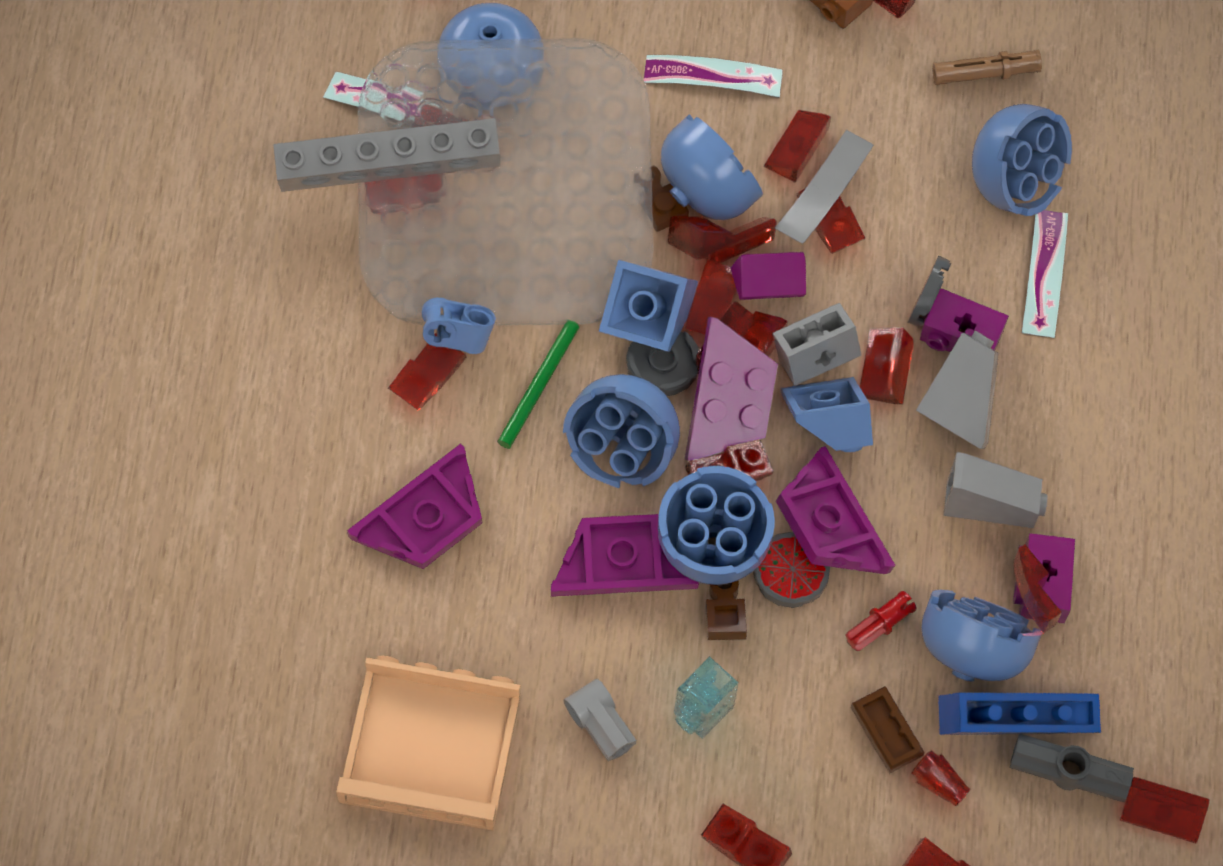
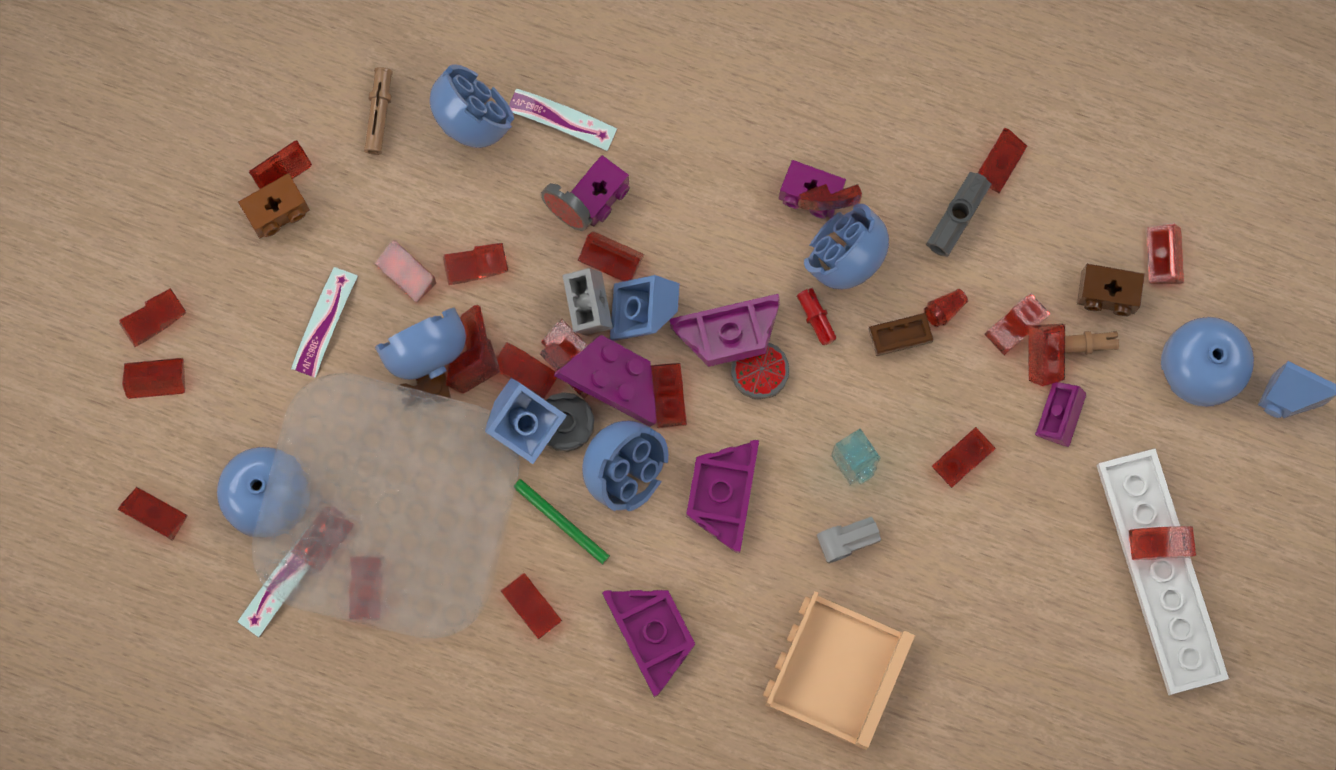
camera: 75 degrees left, 10 degrees up
light grey brick [273,118,501,192] -> none
medium blue piece [421,297,496,354] -> none
medium blue cylinder [658,466,775,585] -> none
reddish brown plate [706,581,747,640] -> none
magenta slope [730,252,806,300] -> none
light grey sticker [775,130,874,244] -> none
light grey slope [916,331,999,449] -> none
blue slope [938,692,1101,735] -> none
light grey slope [943,452,1048,528] -> none

